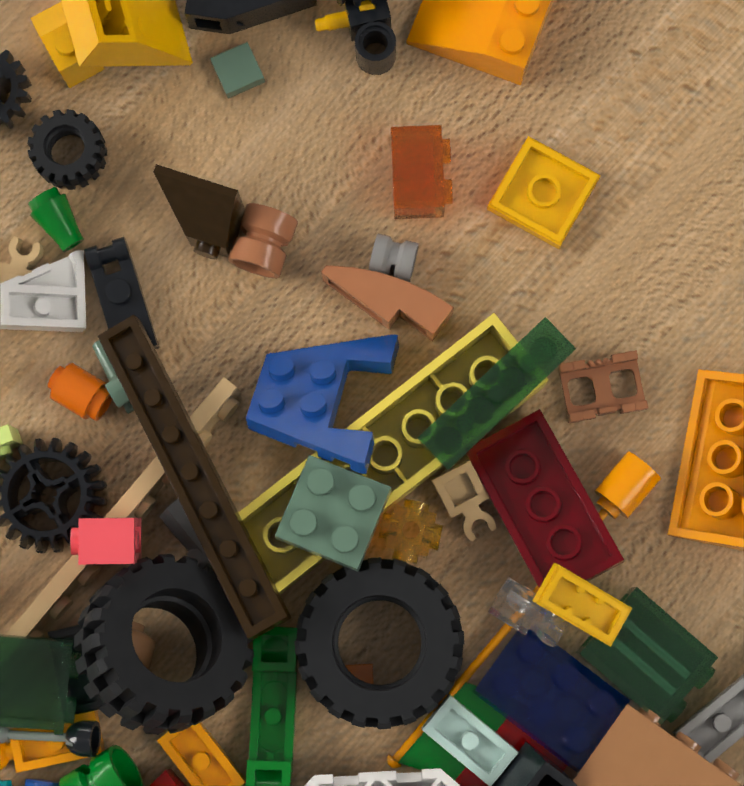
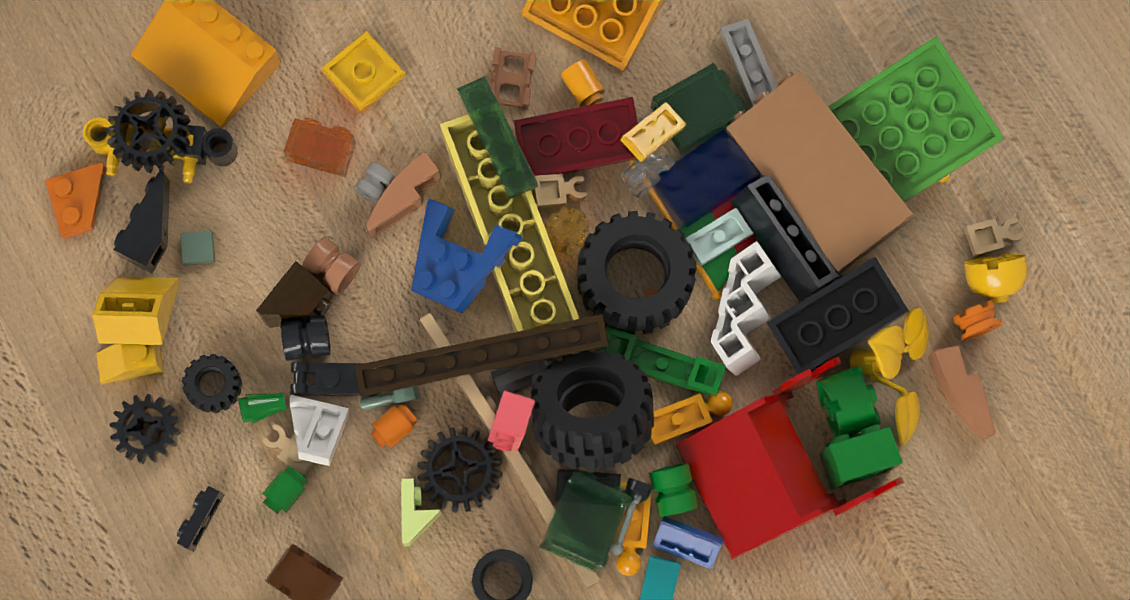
camera: 85 degrees left, 5 degrees down
sand green plate [275,455,392,572] -> none
none -> black wheel [281,315,331,361]

